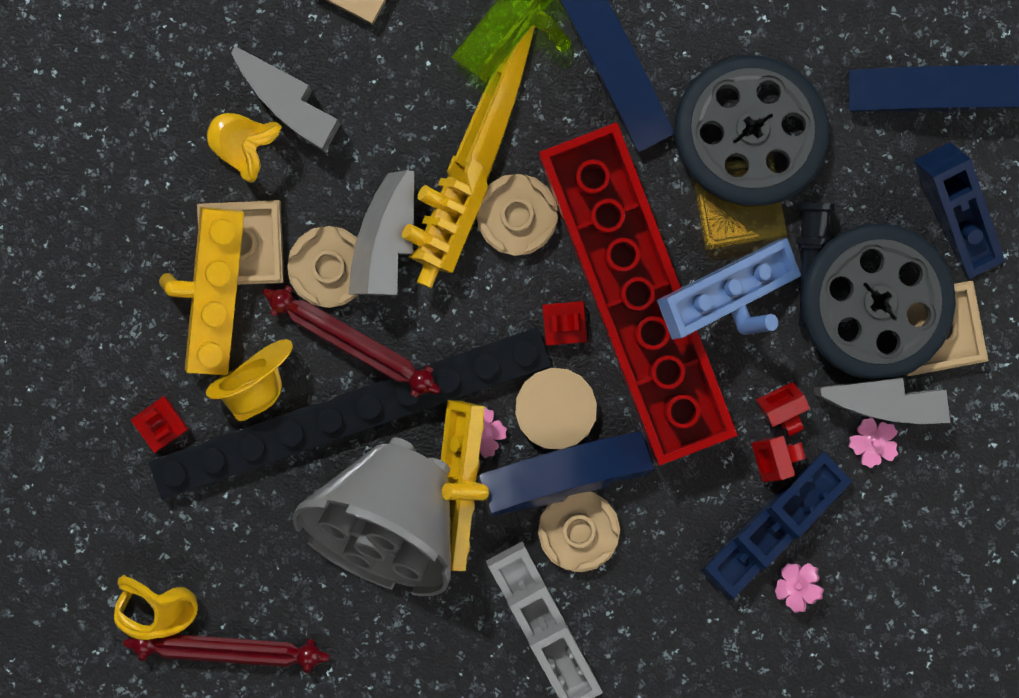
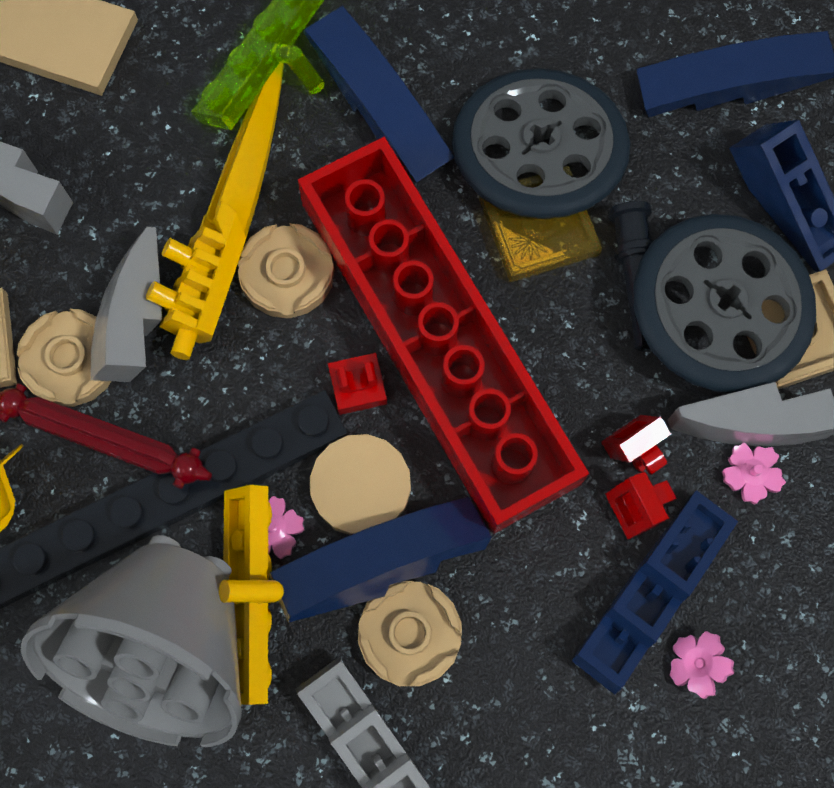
camera: 10 degrees left, 15 degrees down
medium blue plate [657,238,801,339] -> none

